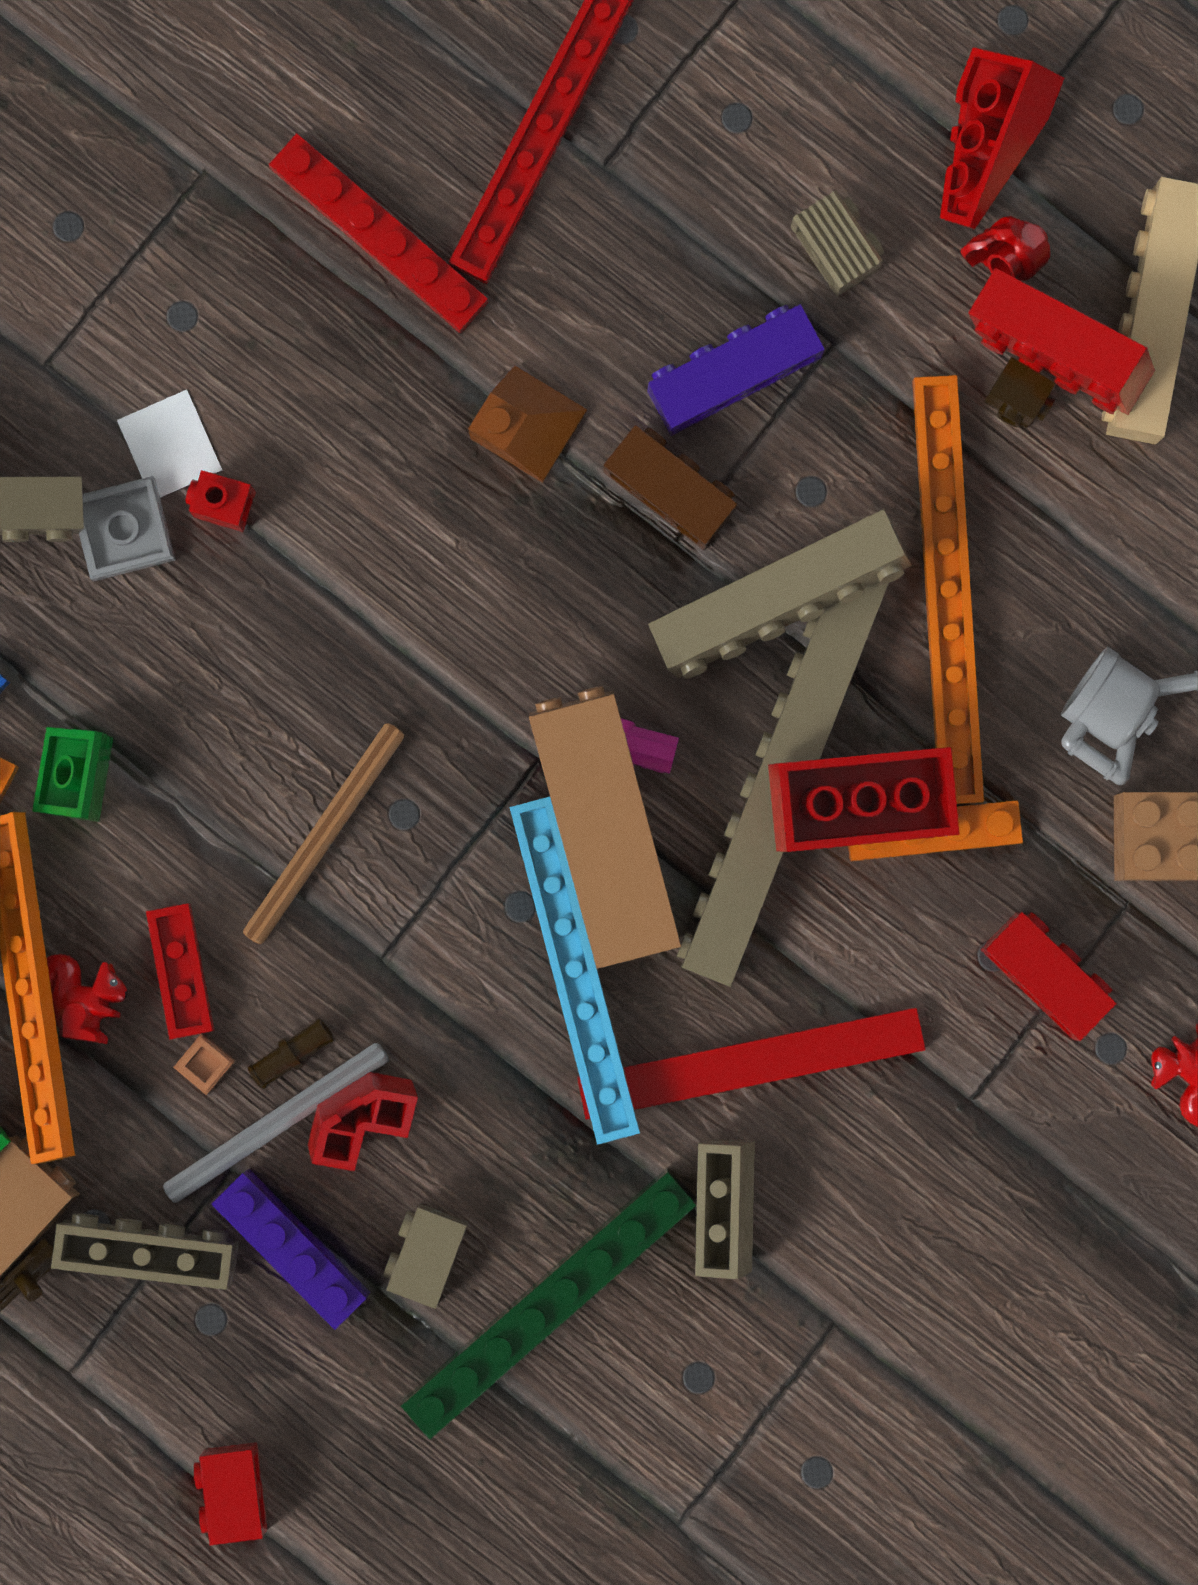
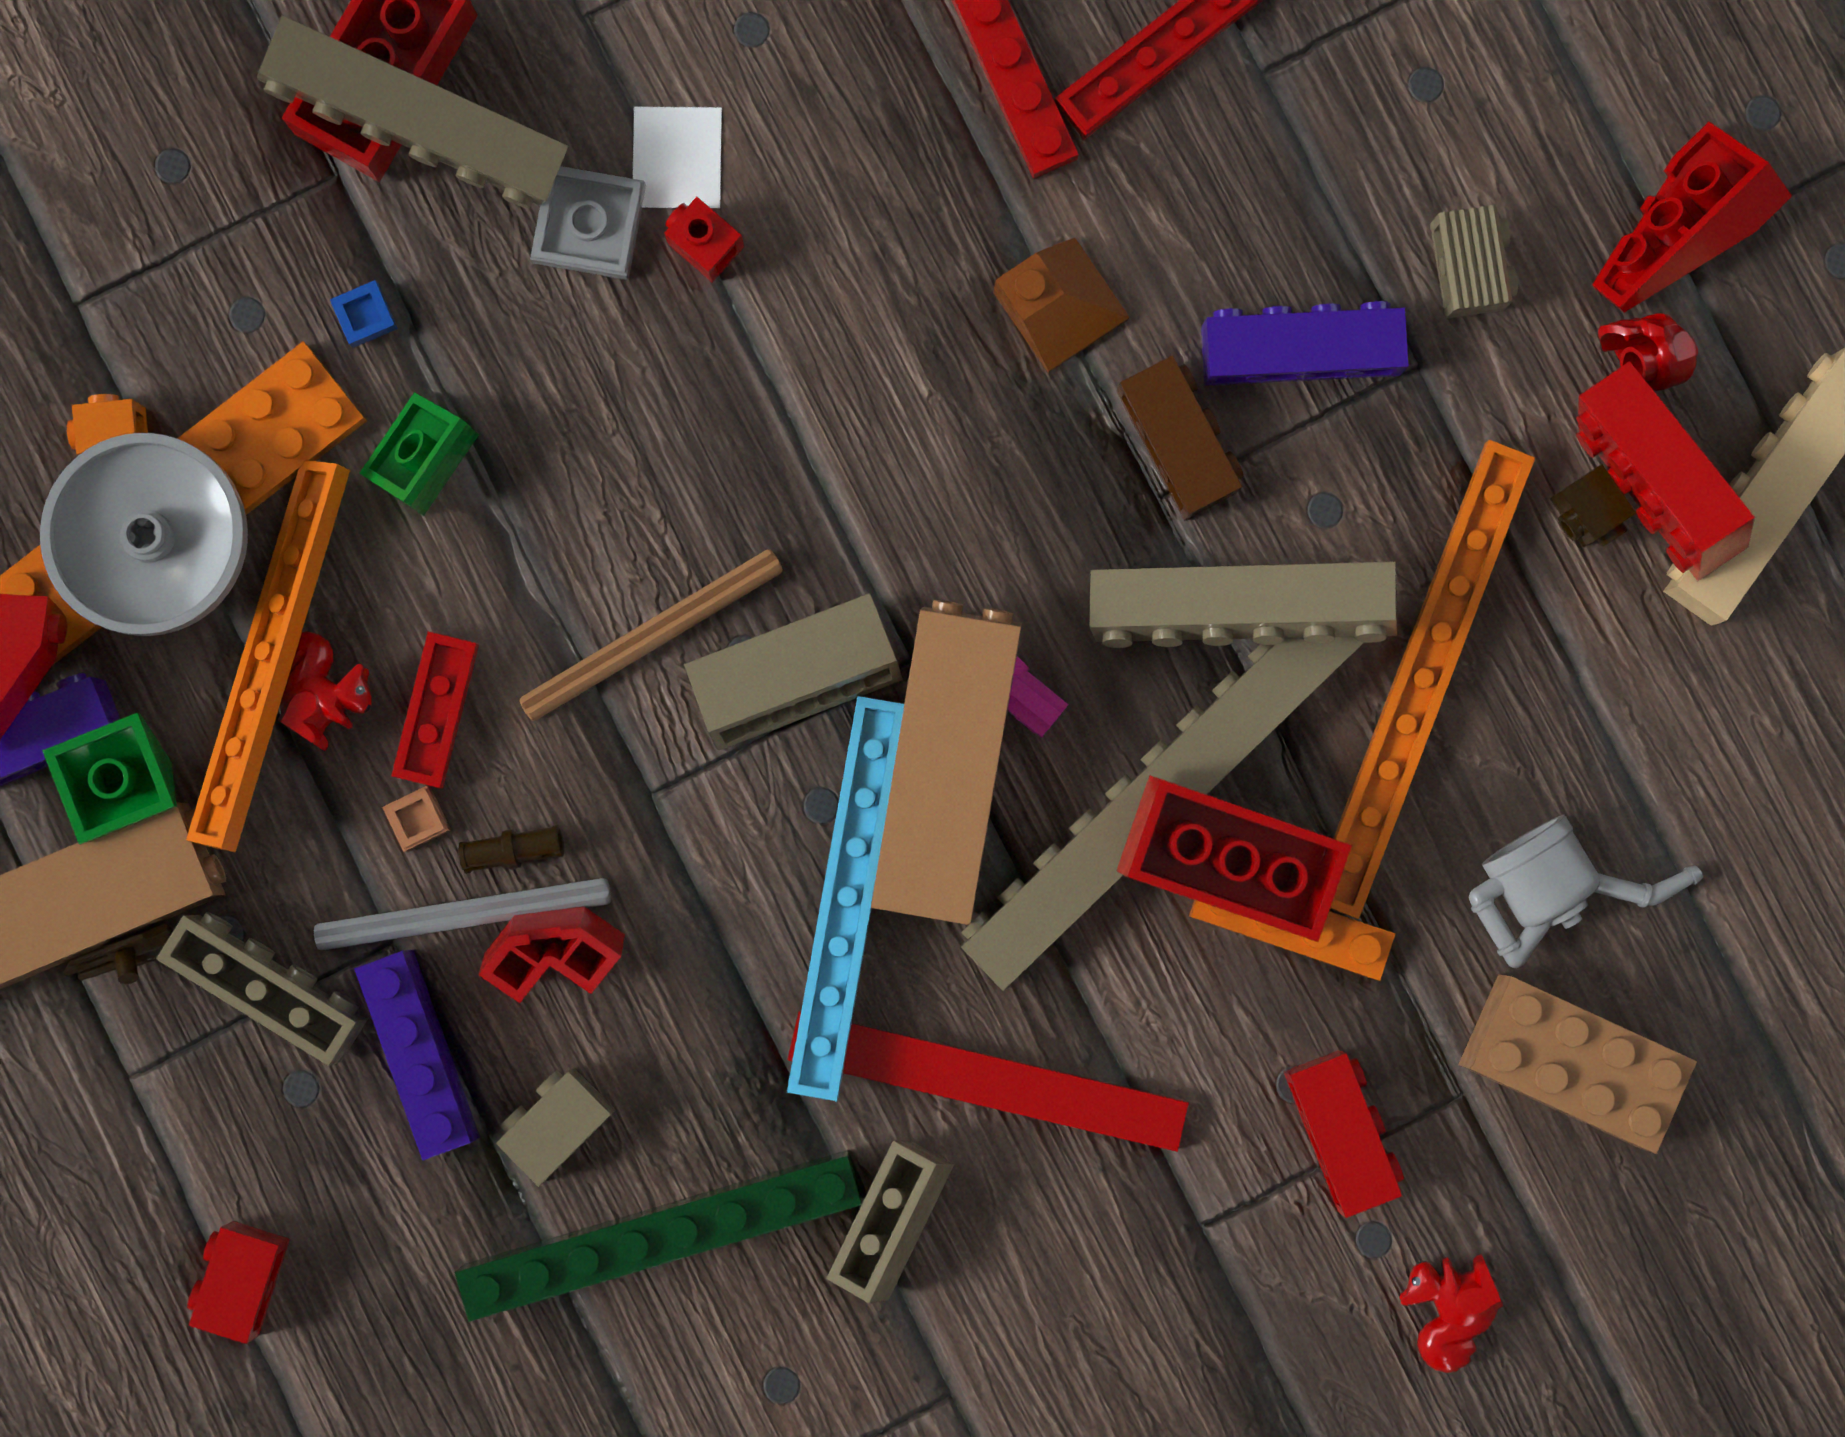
camera: 20 degrees right, 0 degrees up
none -> dark tan brick [684,593,903,751]

